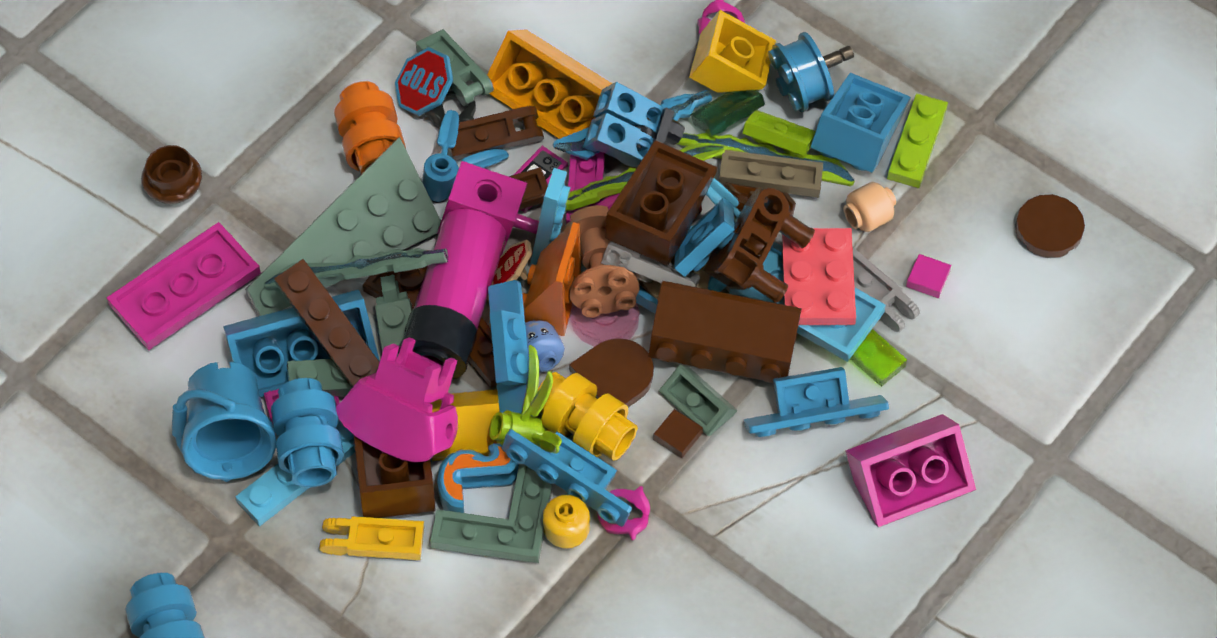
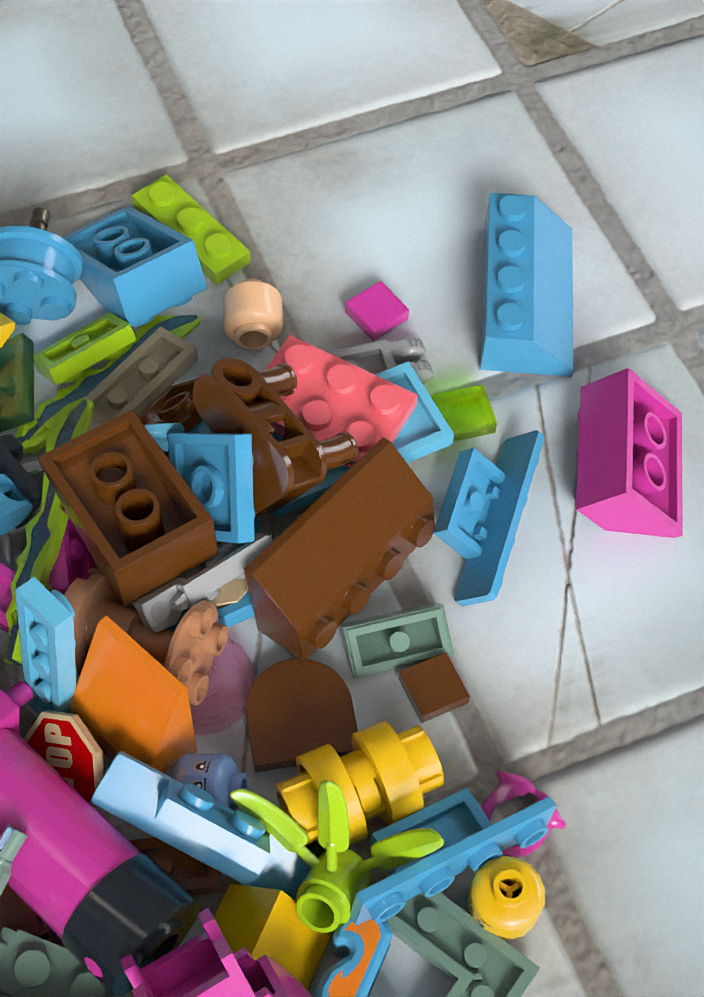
camera: 65 degrees left, 0 degrees up
reddish brown tile [1015,194,1085,258] -> none
none -> dark azure slope [480,193,574,377]

